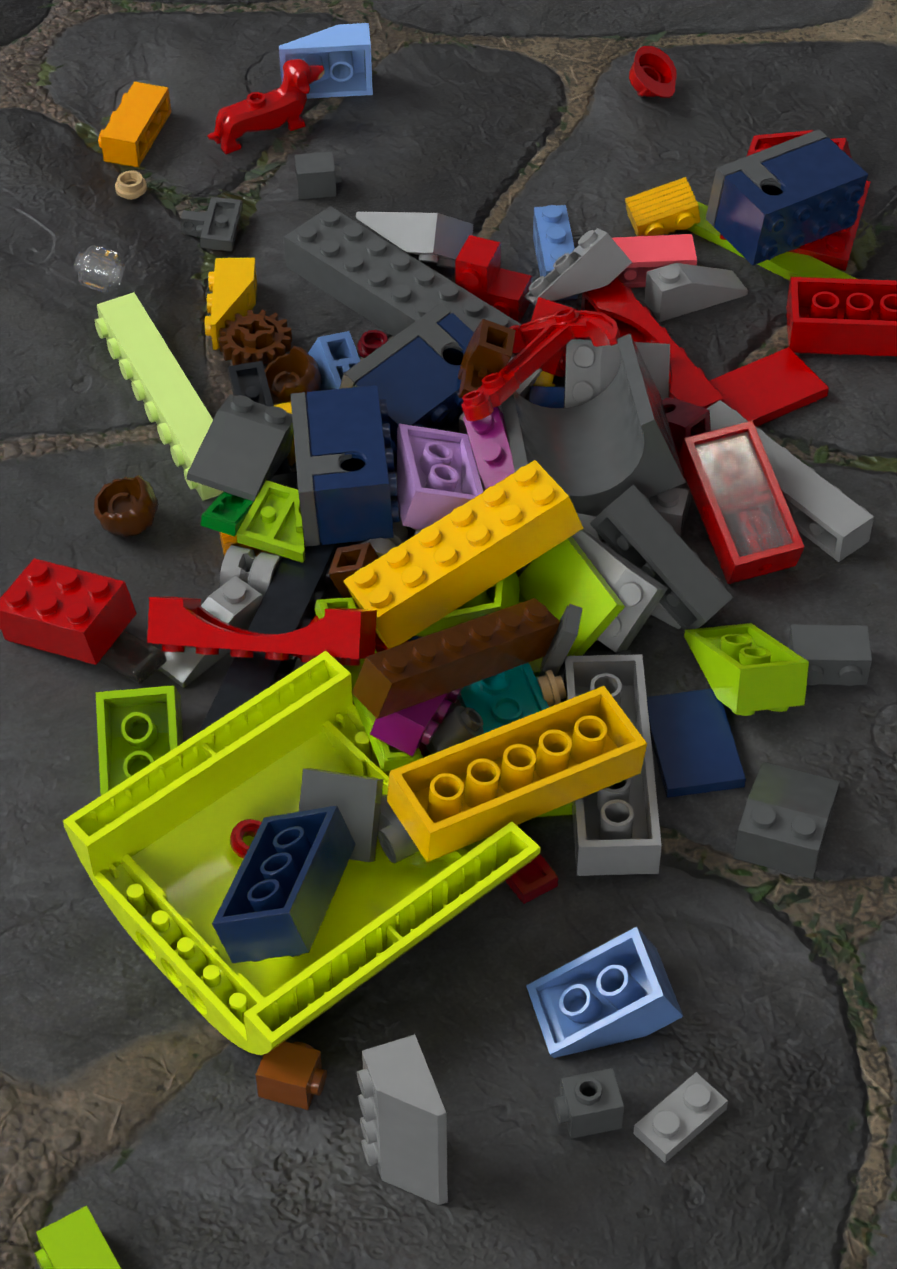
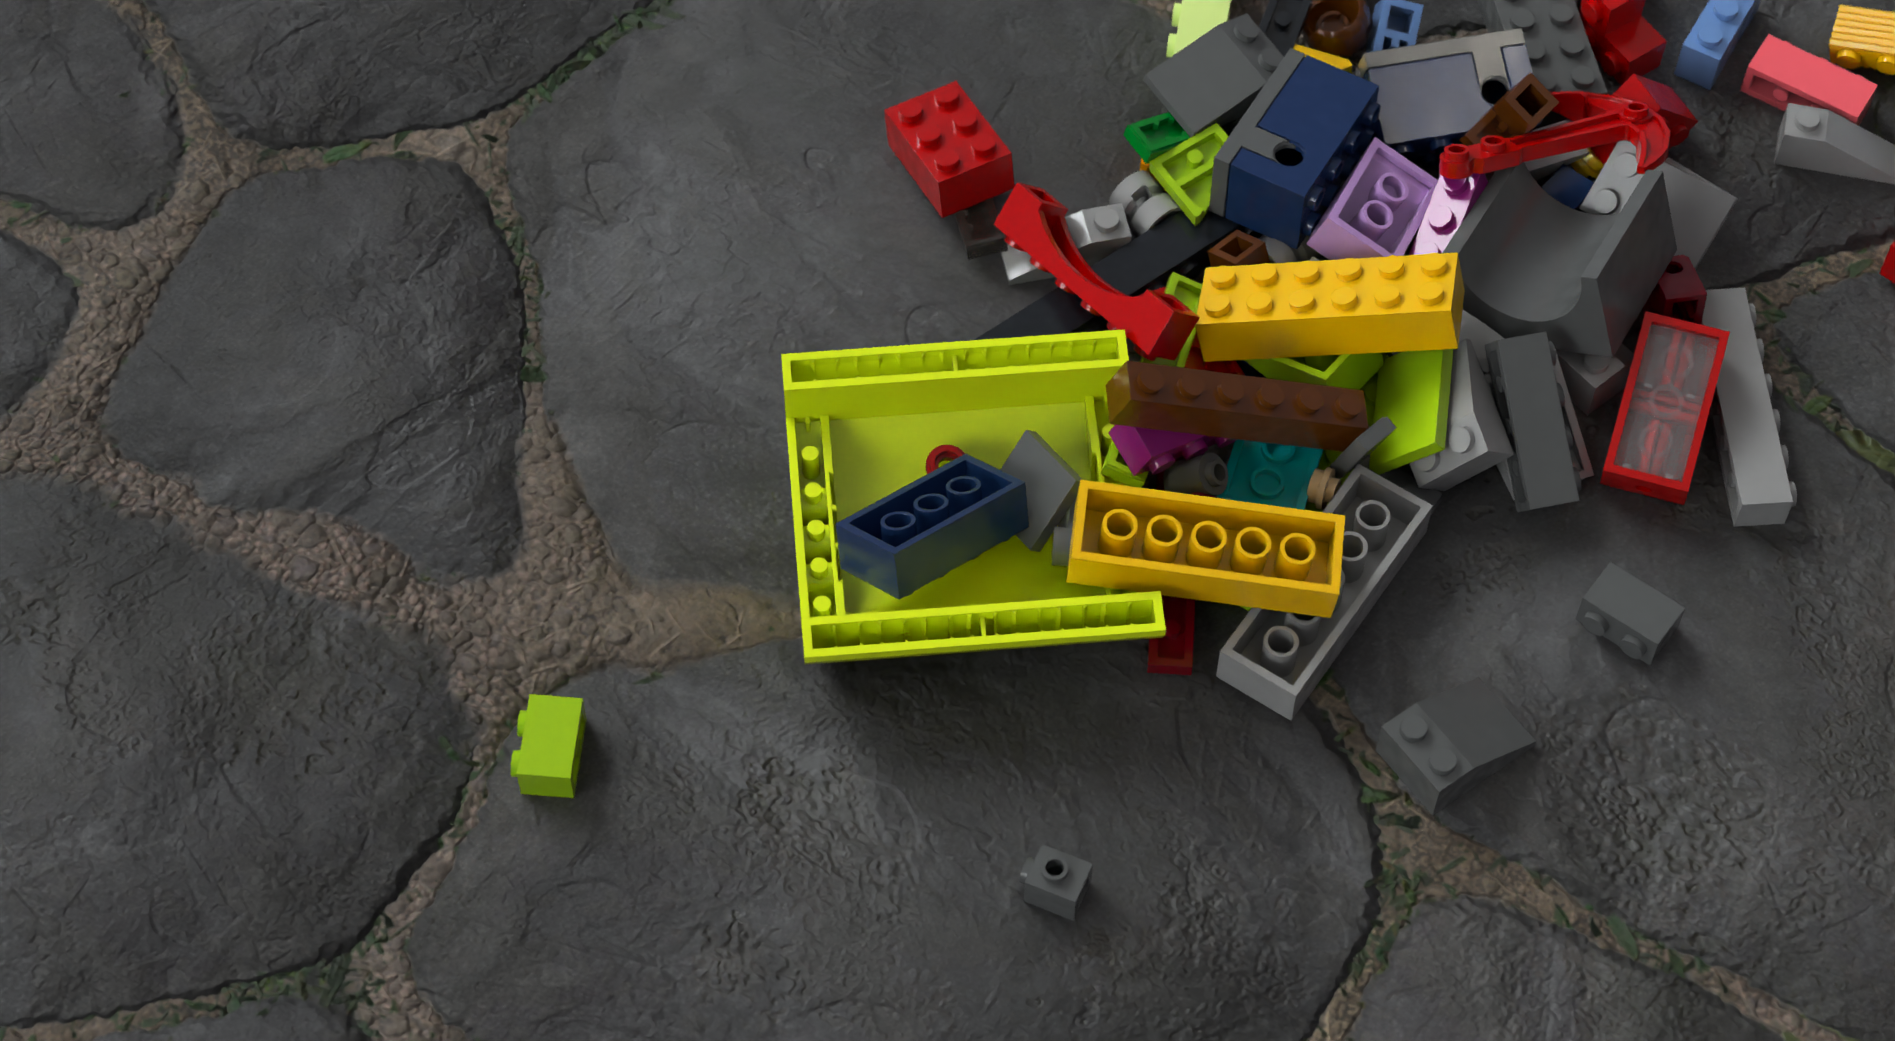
camera: 35 degrees right, 10 degrees up
reddish brown hair [94,475,159,538] -> none
lime slope [95,685,183,795] -> none
dark orange brick [255,1041,327,1110] -> none
dark red plate [357,330,389,358] -> none
light grey slope [357,1034,448,1205] -> none
light grey slope [524,228,632,306] -> none
medium blue slope [526,927,684,1058] -> none
red arch [581,277,725,408] -> none
light grey plate [633,1072,728,1163] -> none
dark blue tile [647,689,746,798] -> none
lime slope [684,623,809,716] -> none
red tile [709,347,829,427] -> none

